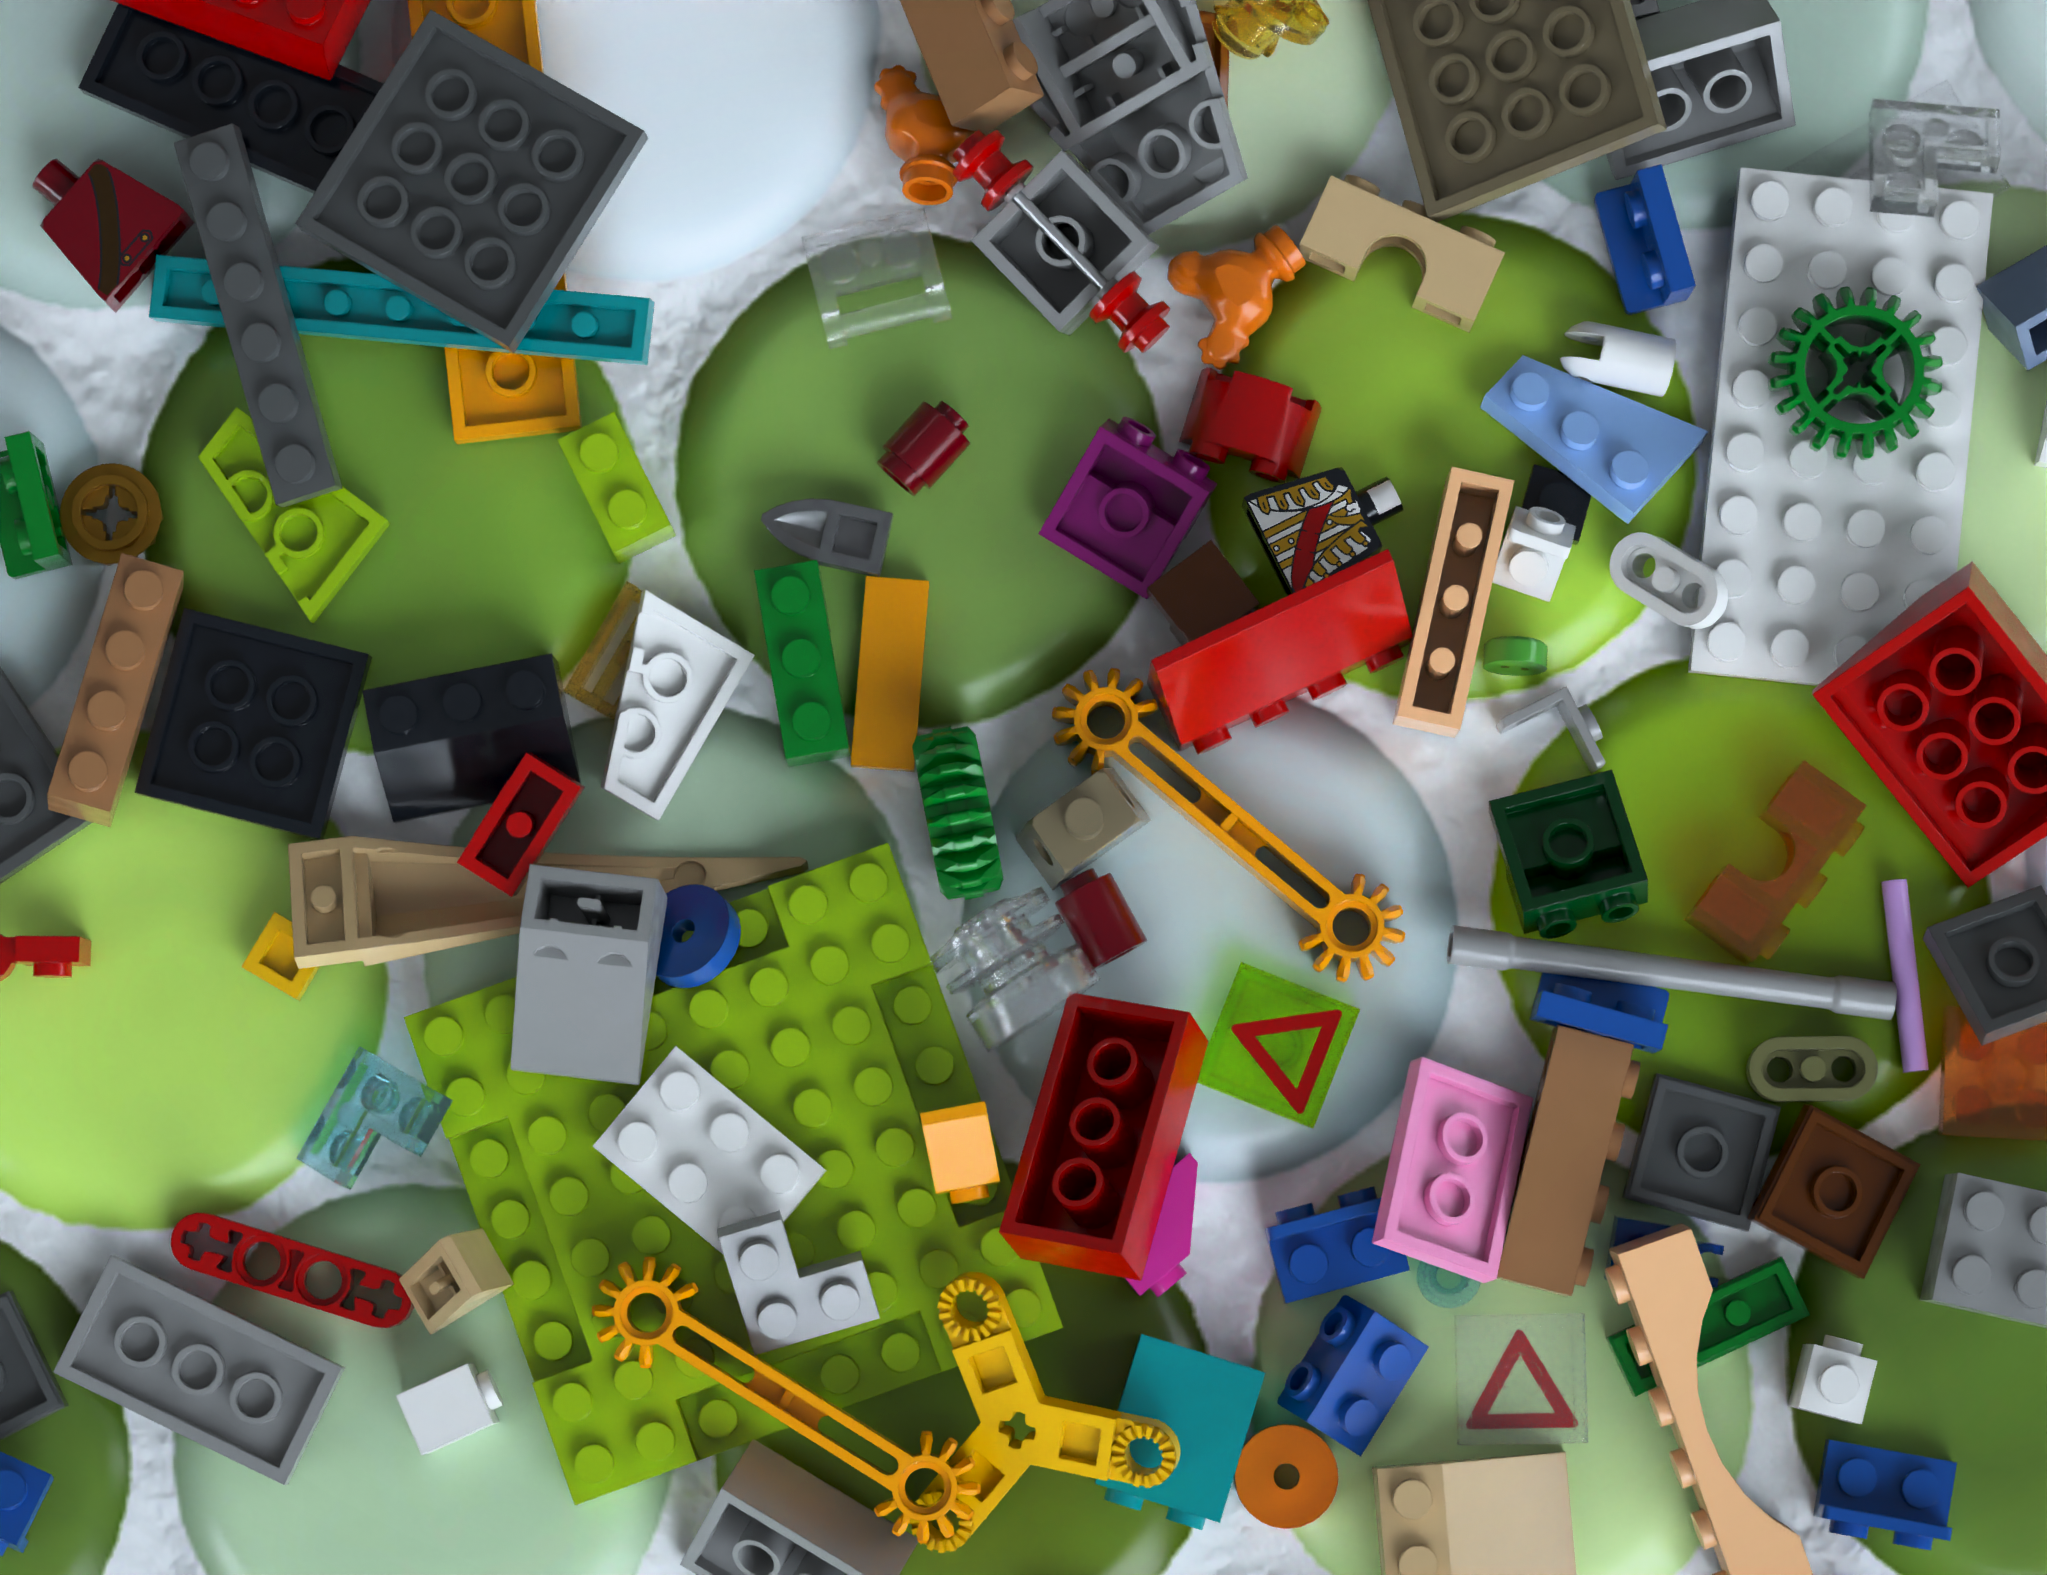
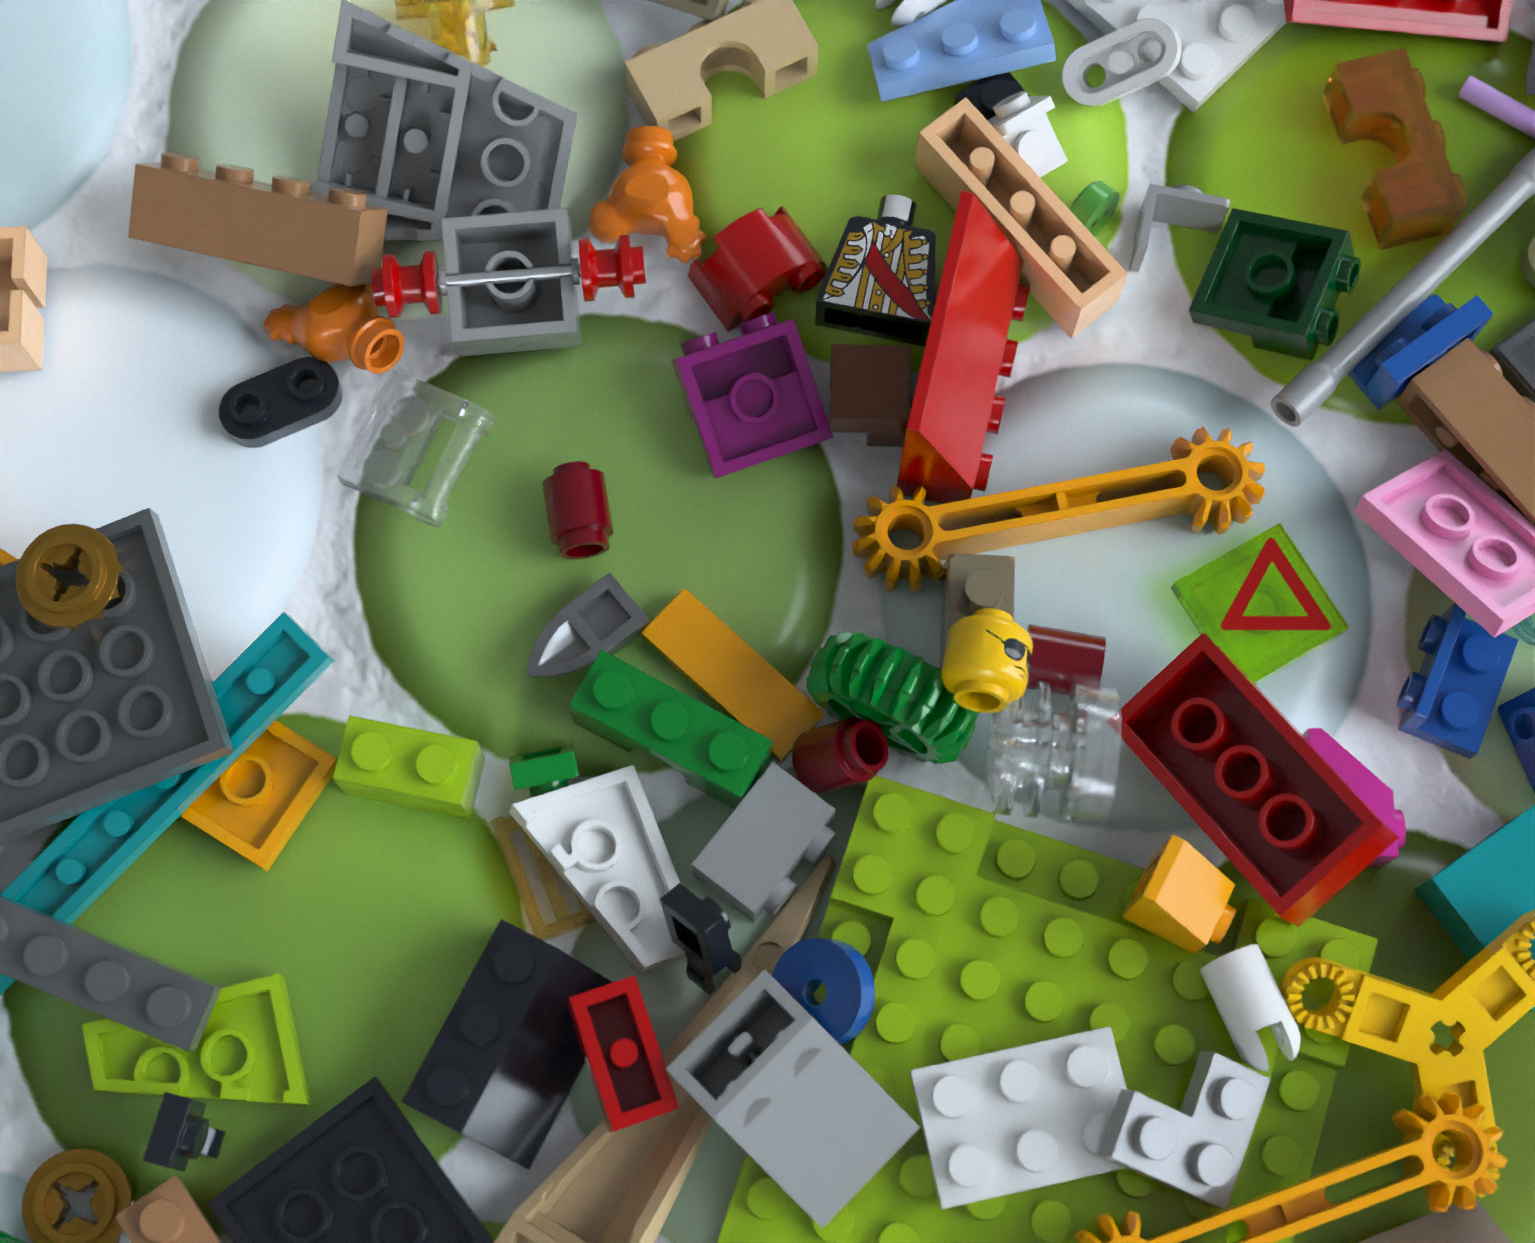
camera: 55 degrees left, 10 degrees down
none -> pearl gold gear [16,524,124,630]
none -> black plate [142,1092,226,1172]
none -> black plate [219,357,343,448]
none -> green plate [509,743,579,796]
none -> black plate [660,883,742,995]
none -> light grey brick [691,762,837,923]
none -> dark red brick [792,717,889,794]
none -> yellow head [941,608,1033,713]
none -> white piece [1200,944,1301,1072]

